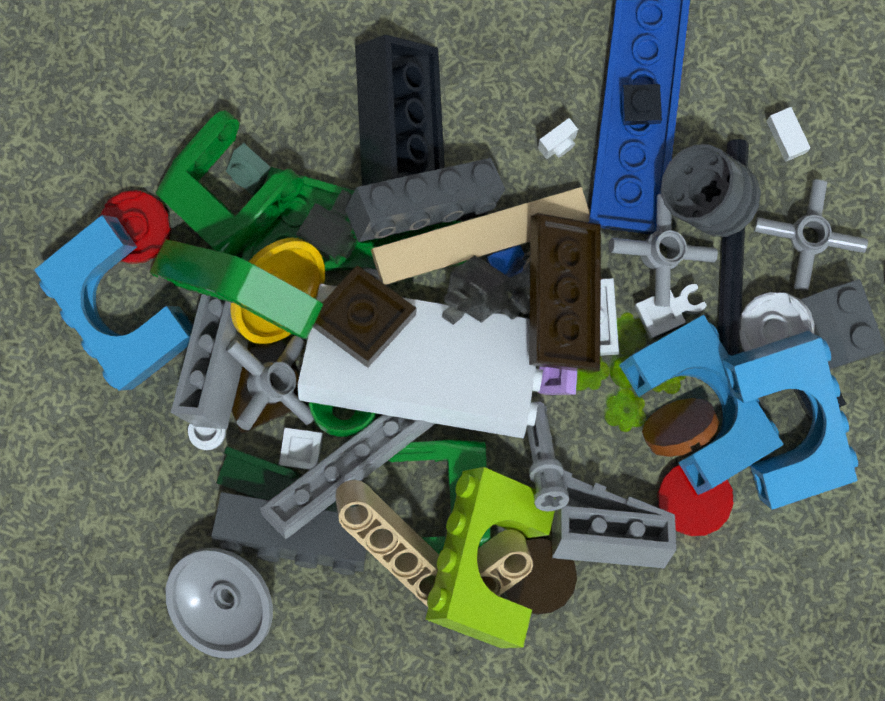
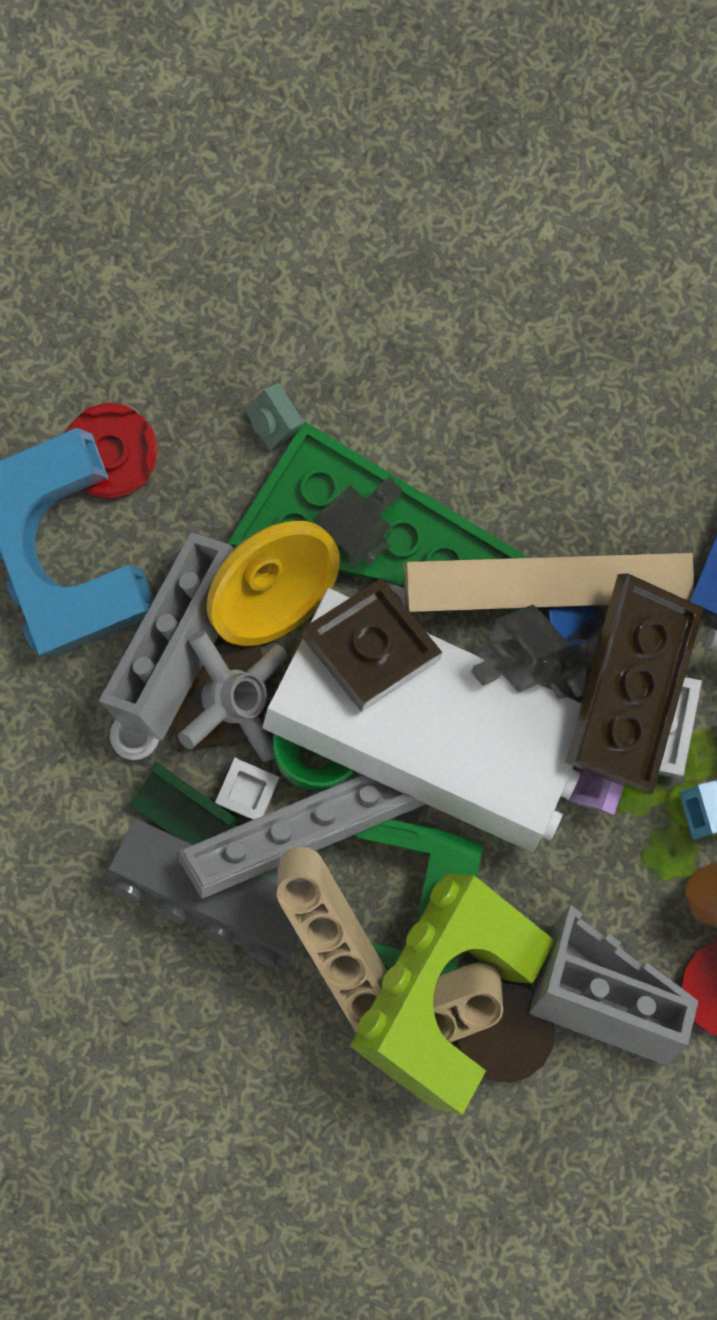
camera: 10 degrees right, 0 degrees up
green beam [149,239,324,340] -> none
green connector [155,110,304,256] -> none
light grey dish [166,548,273,658] -> none
dark grey brick [345,158,505,242] -> none
black slope [355,34,445,186] -> none
light grey pin [526,402,569,511] -> none
white plate [538,118,578,159] -> none

